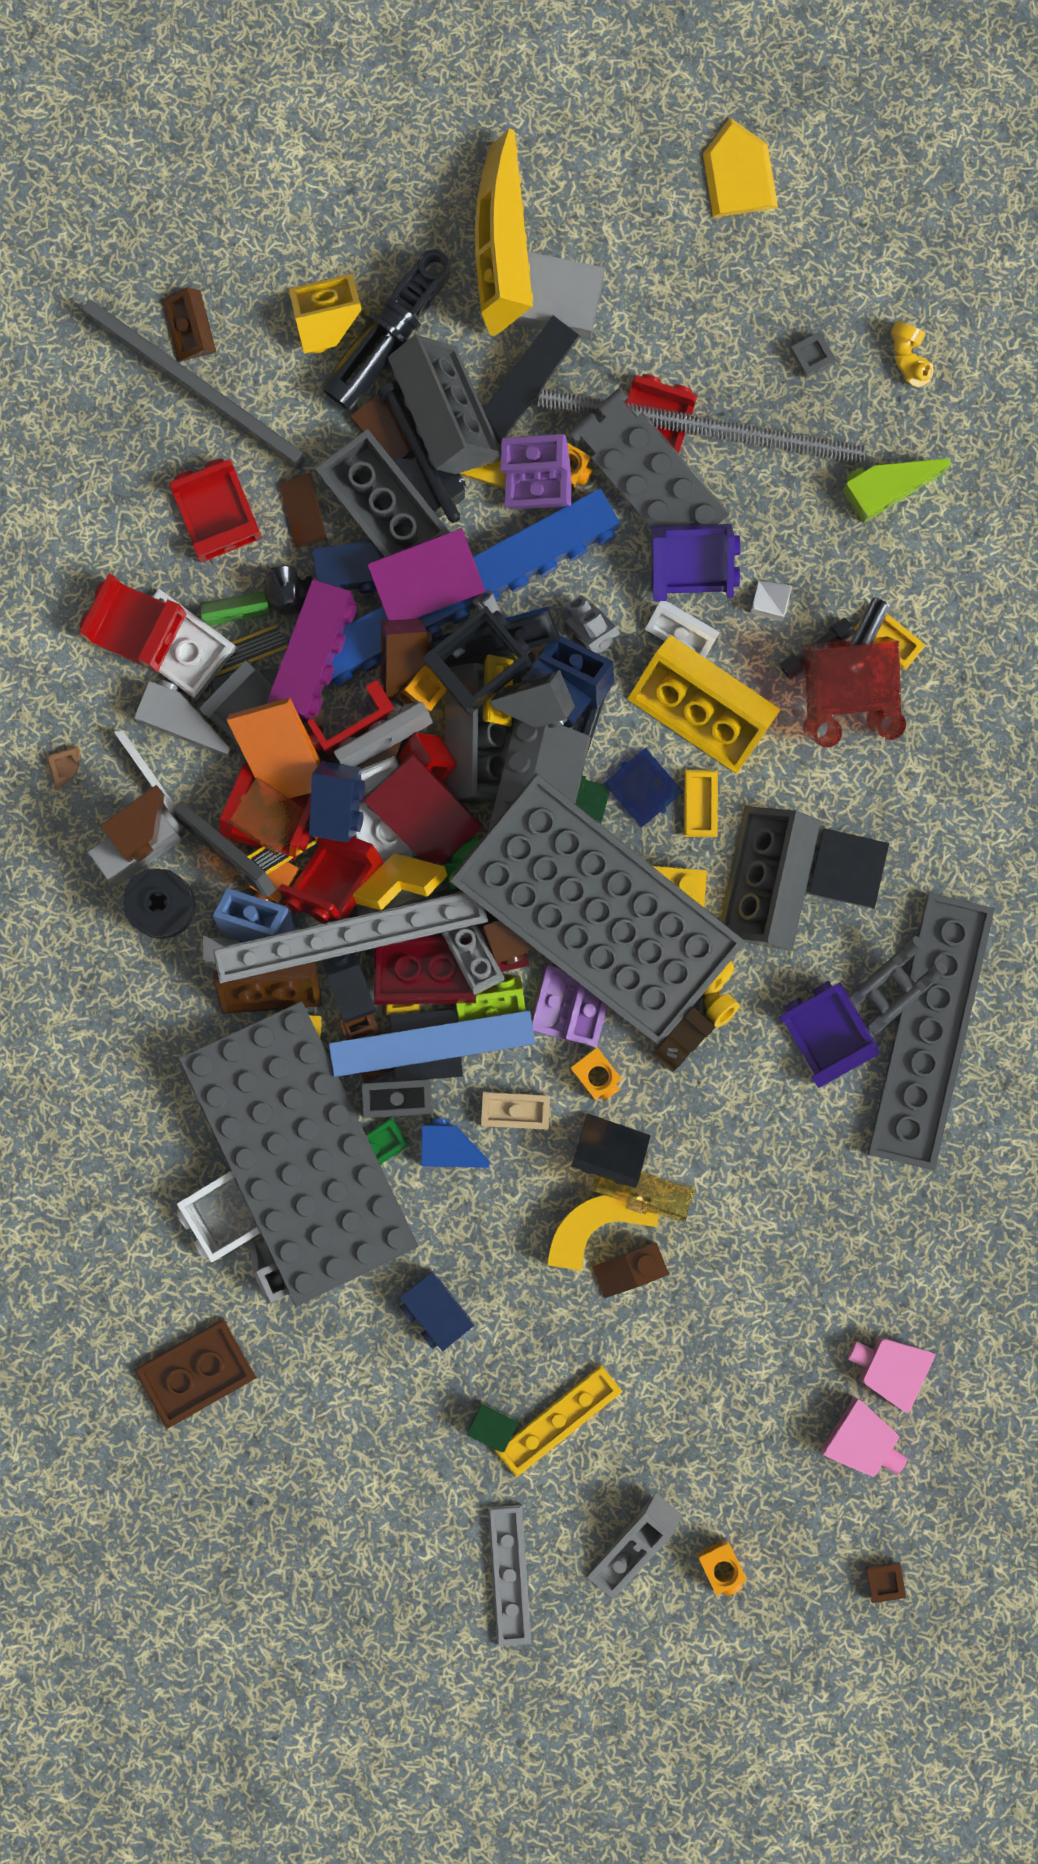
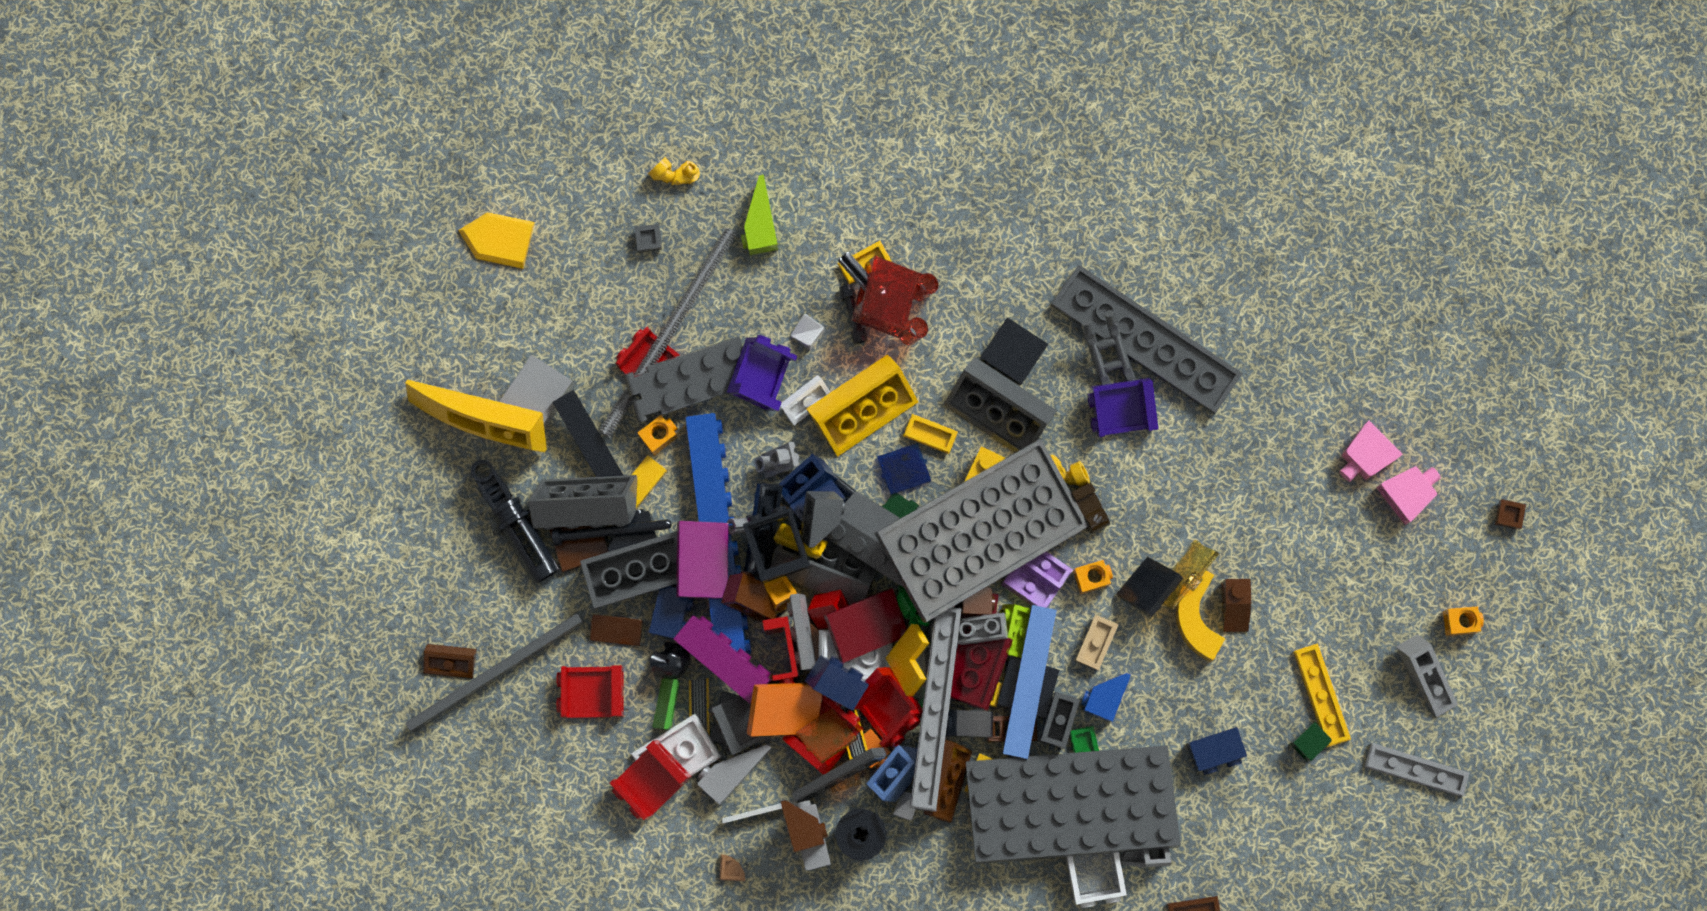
camera: 65 degrees left, 5 degrees down
yellow slope [289,274,362,354] -> none
medium lavender slope [500,434,571,510] -> none

